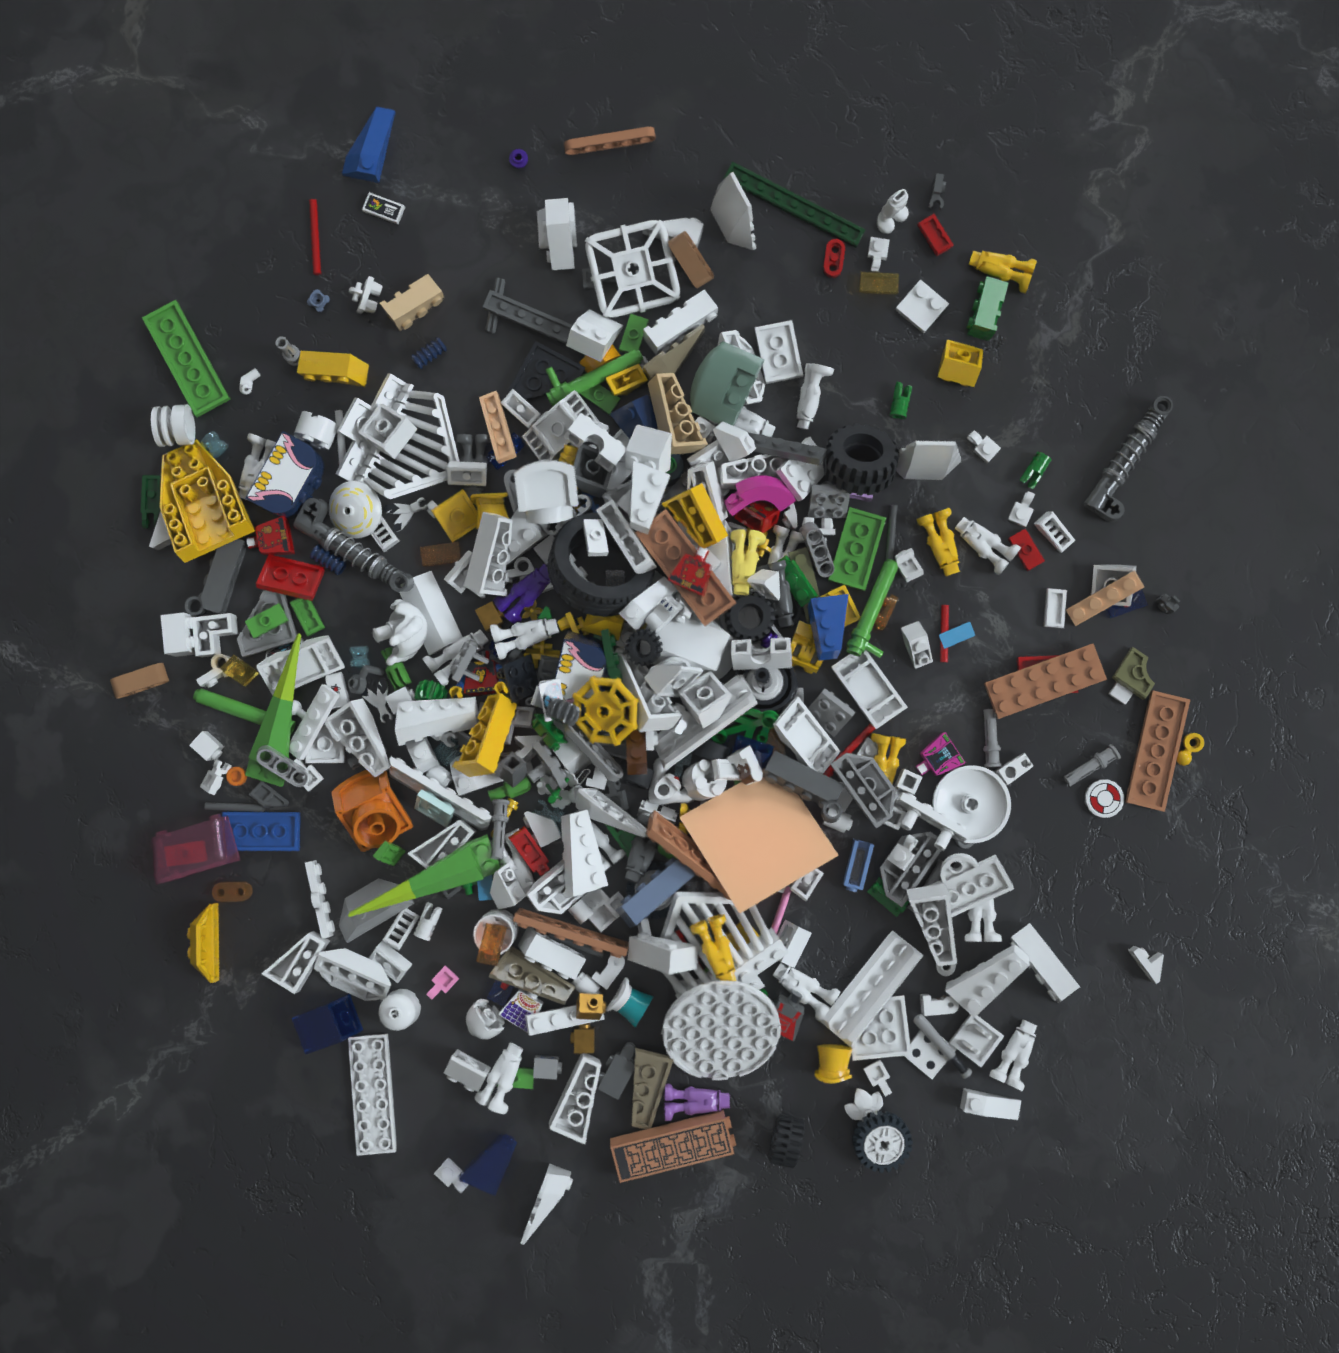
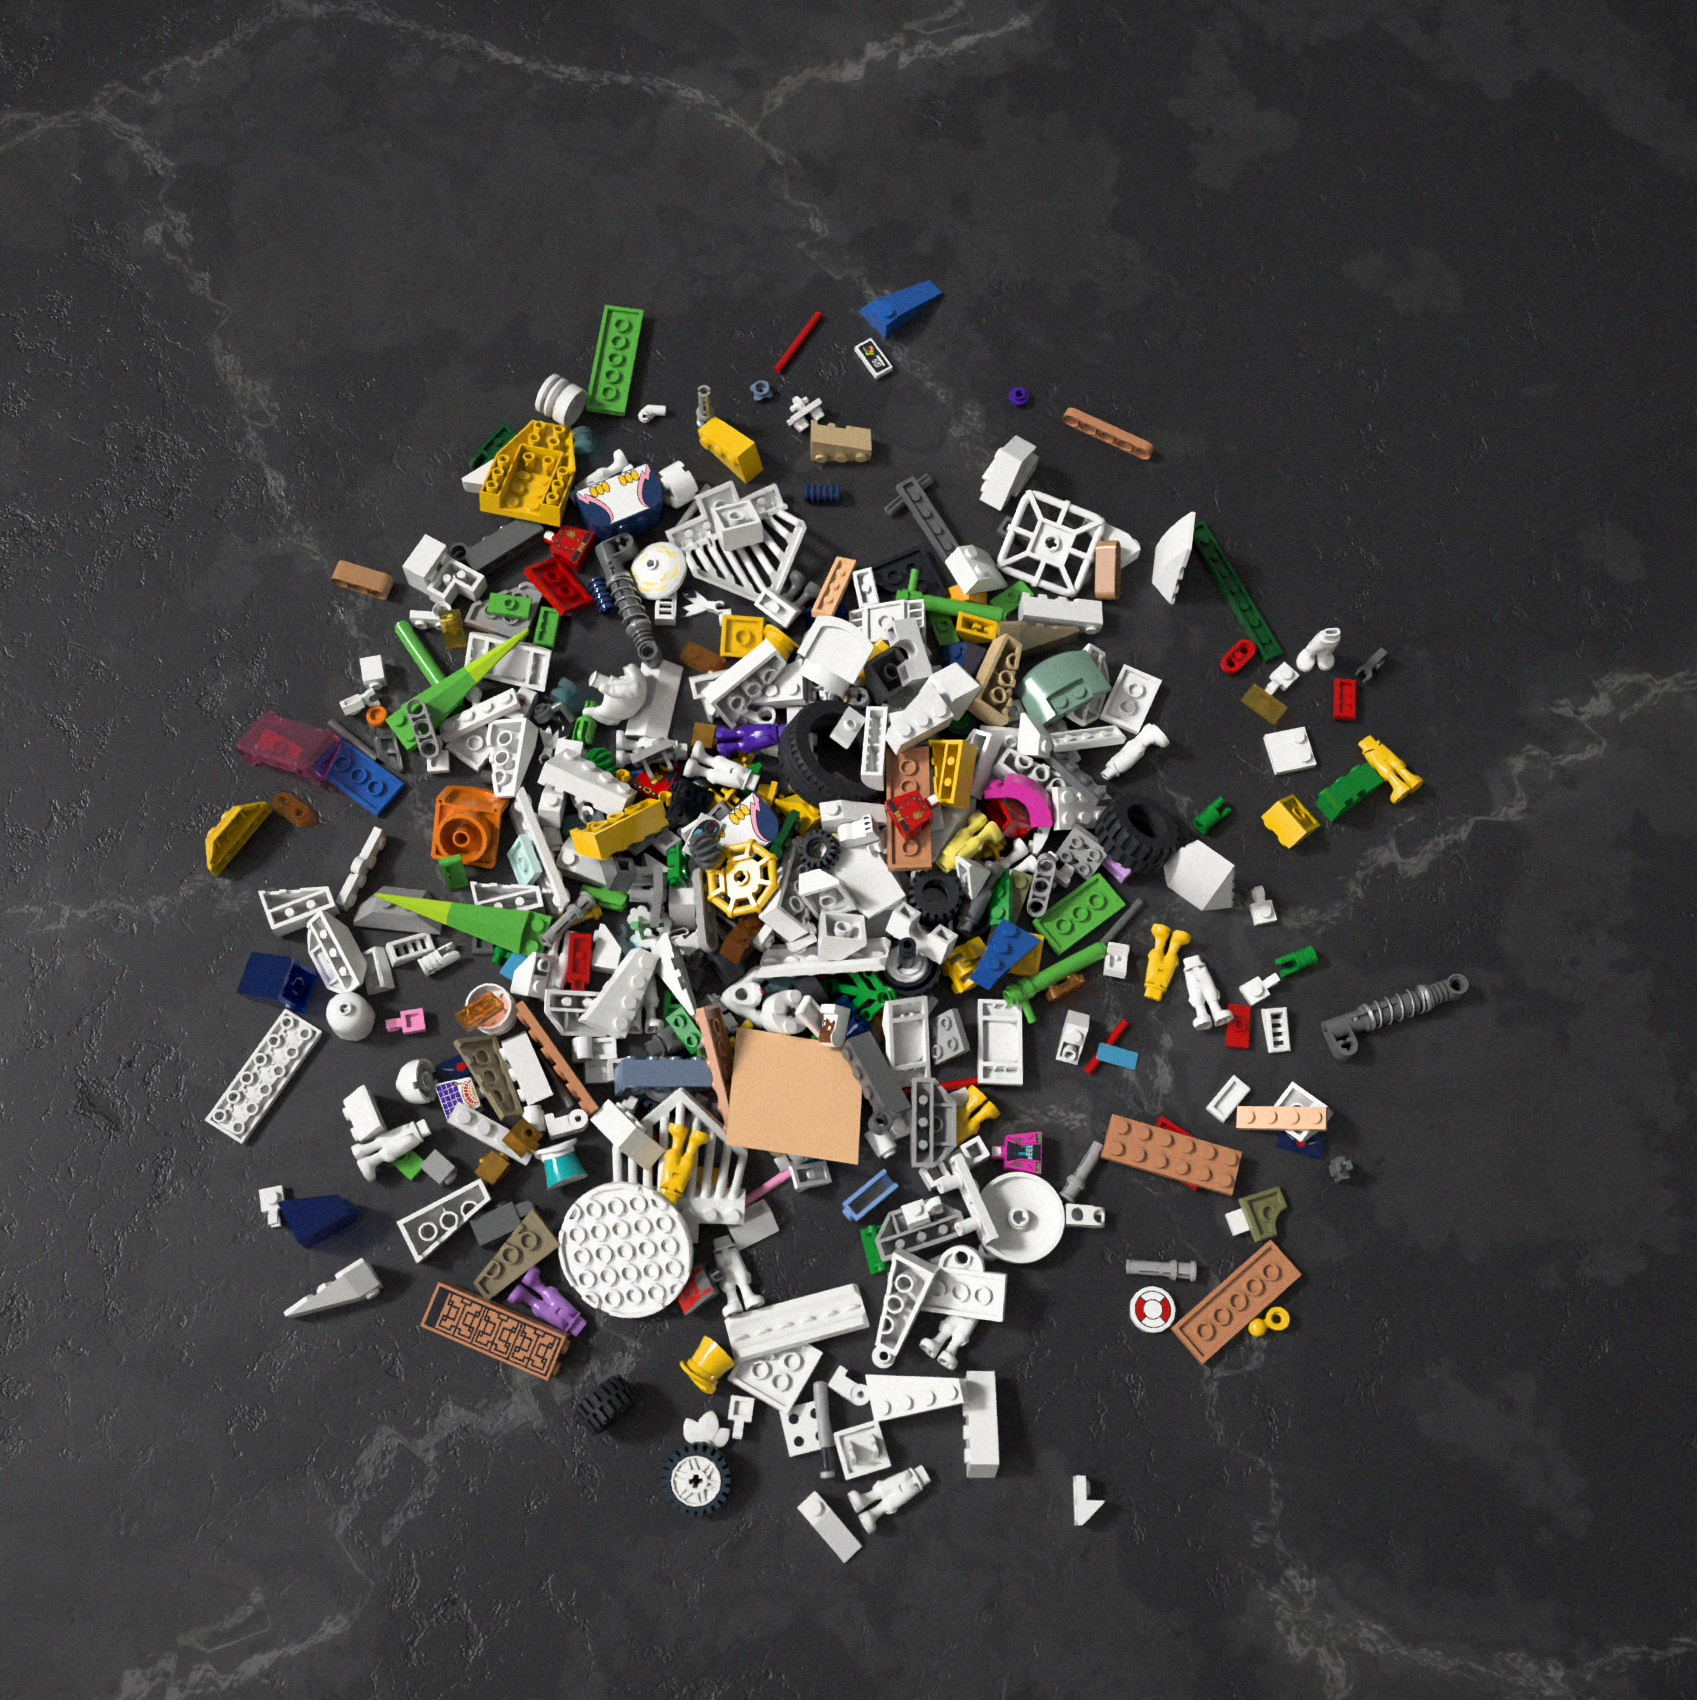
camera: 30 degrees right, 15 degrees down
none -> hinge [665,1006,703,1055]
none -> white tile [1049,725,1126,753]

